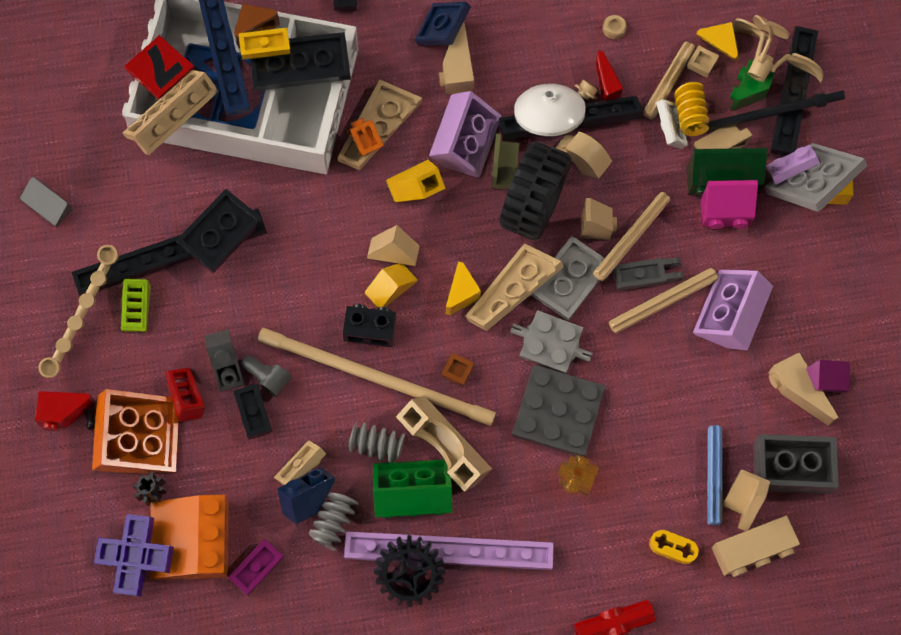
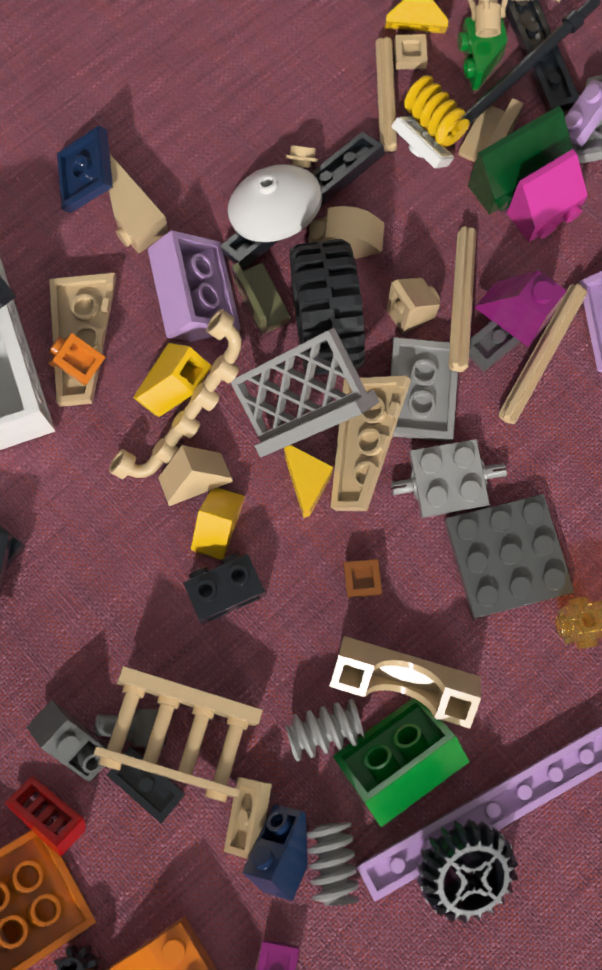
camera: 30 degrees left, 5 degrees up
tan piece [258,327,496,426] -> none
red slope [595,50,623,101] -> none
tan tile [603,15,627,39] -> none
none -> tan fence [93,666,263,802]
none -> tan bar [109,309,242,479]
none -> light grey fence [231,328,379,458]
none -> magenta slope [475,270,567,347]

